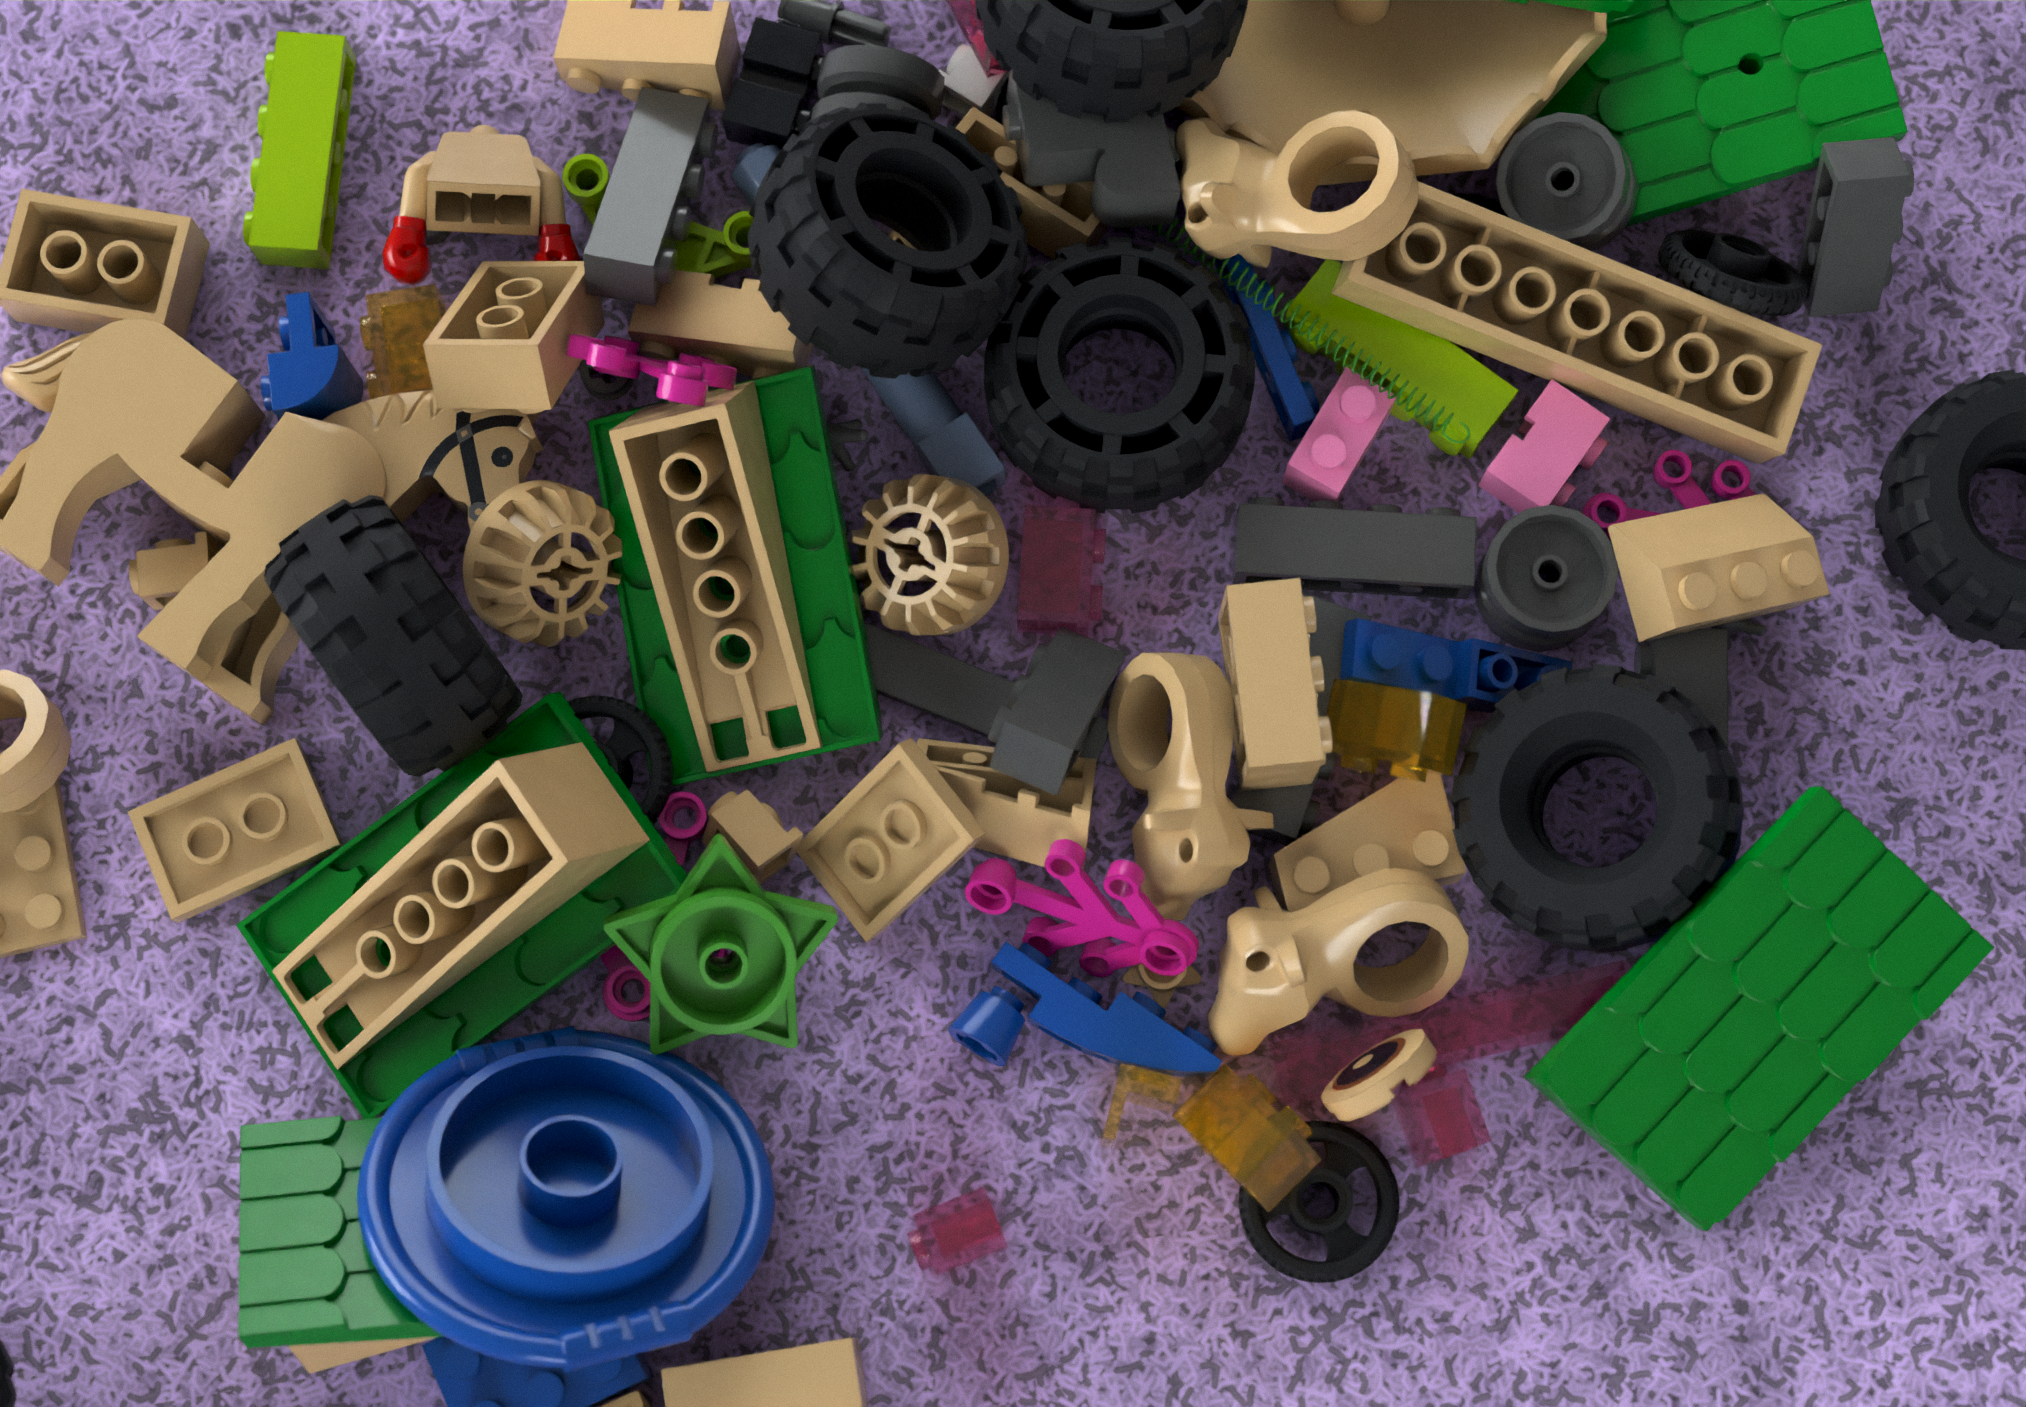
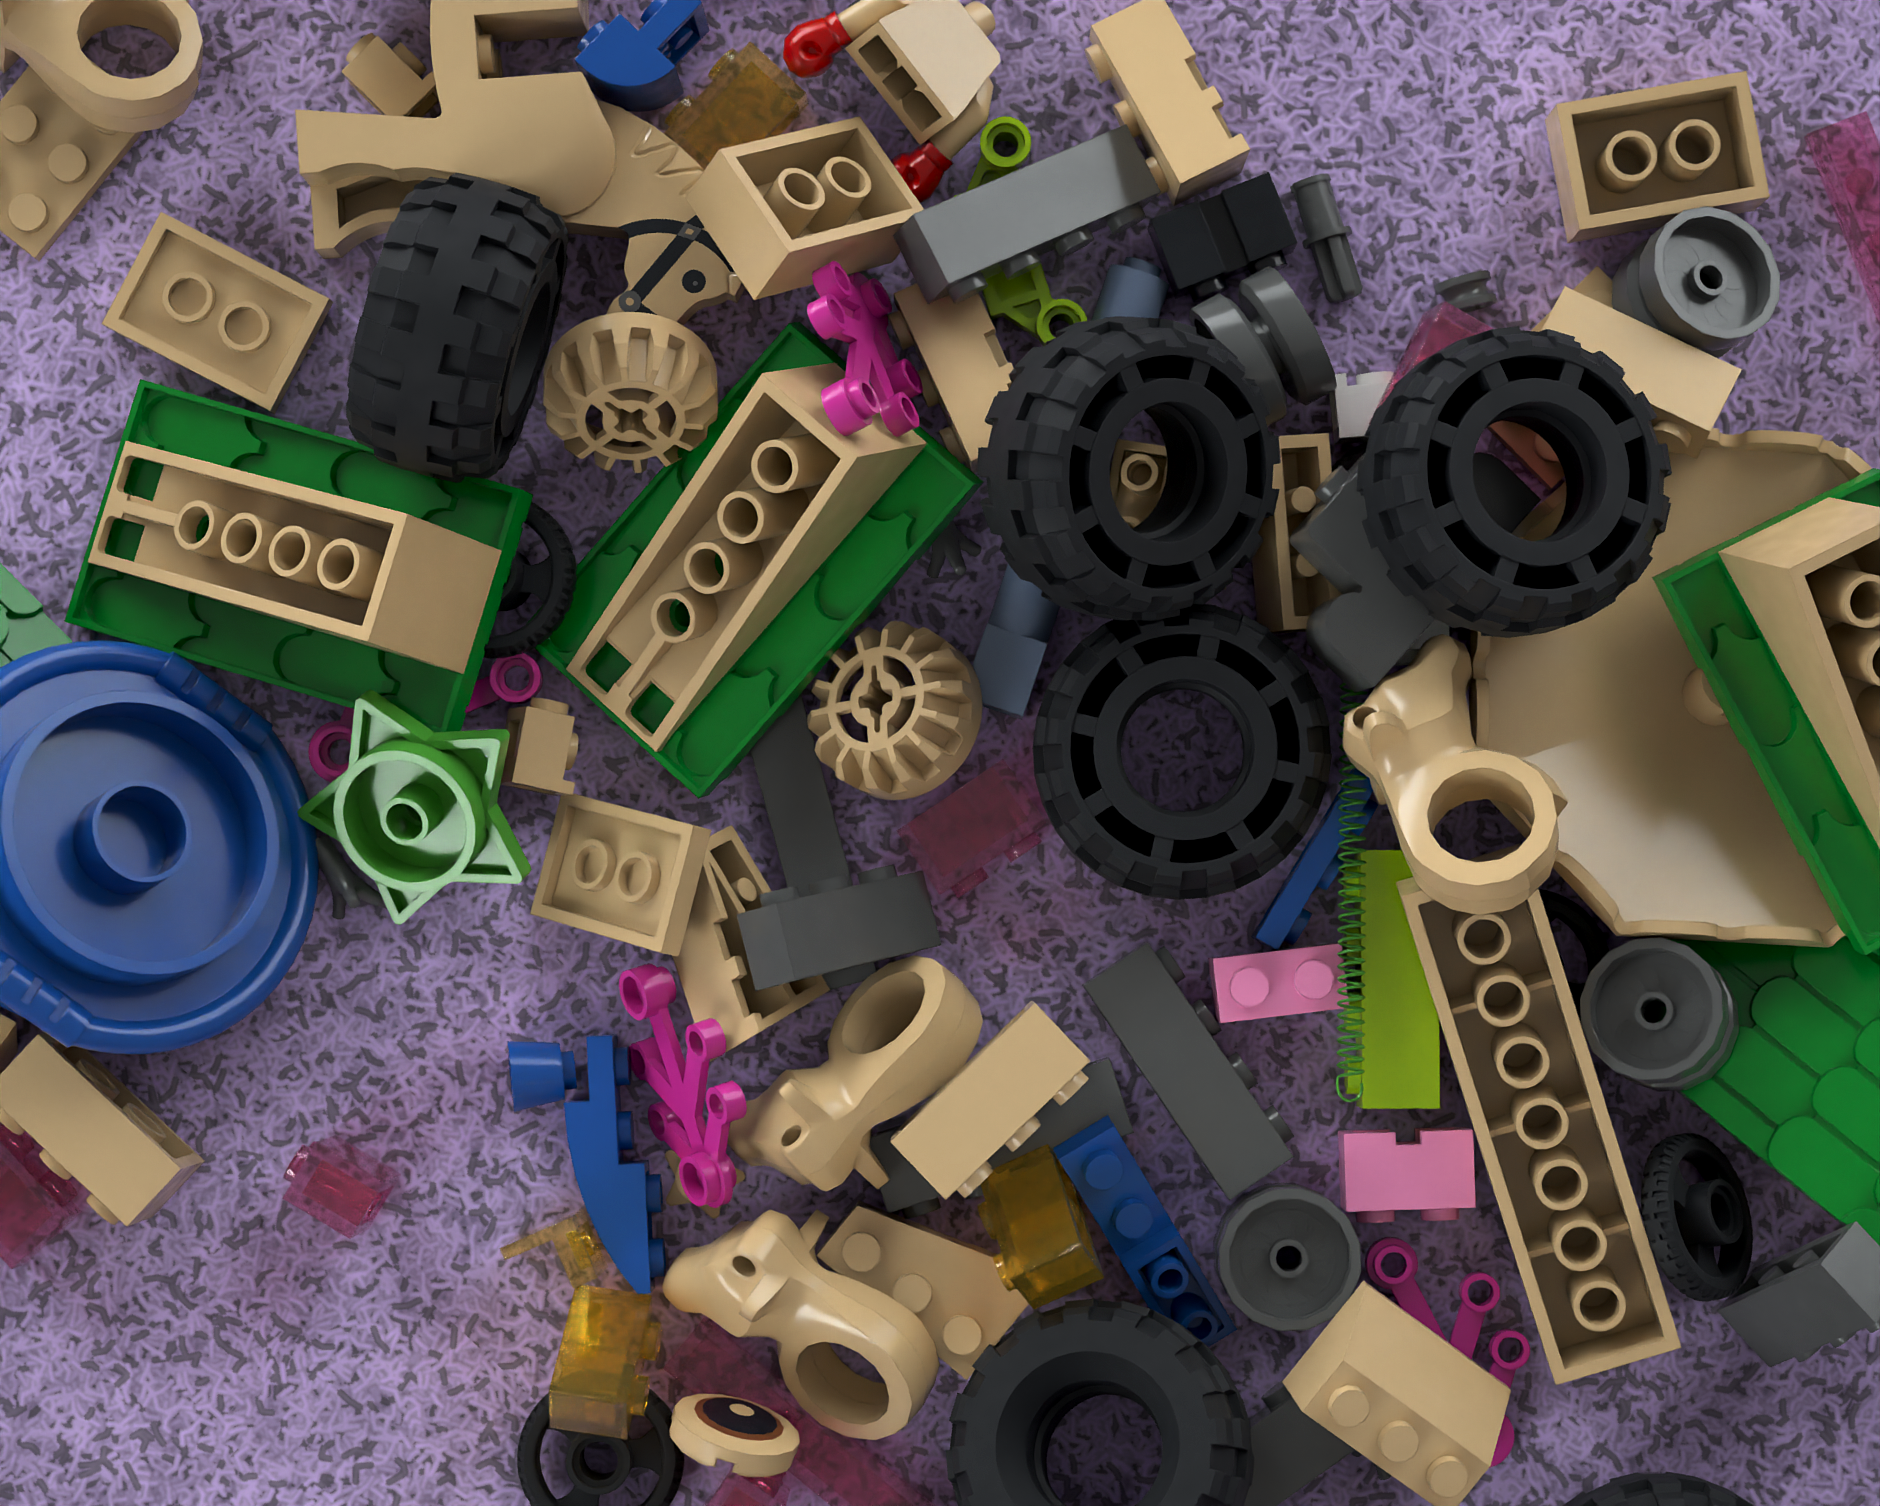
camera: 55 degrees right, 10 degrees up
none -> dark grey bar [316,834,387,919]

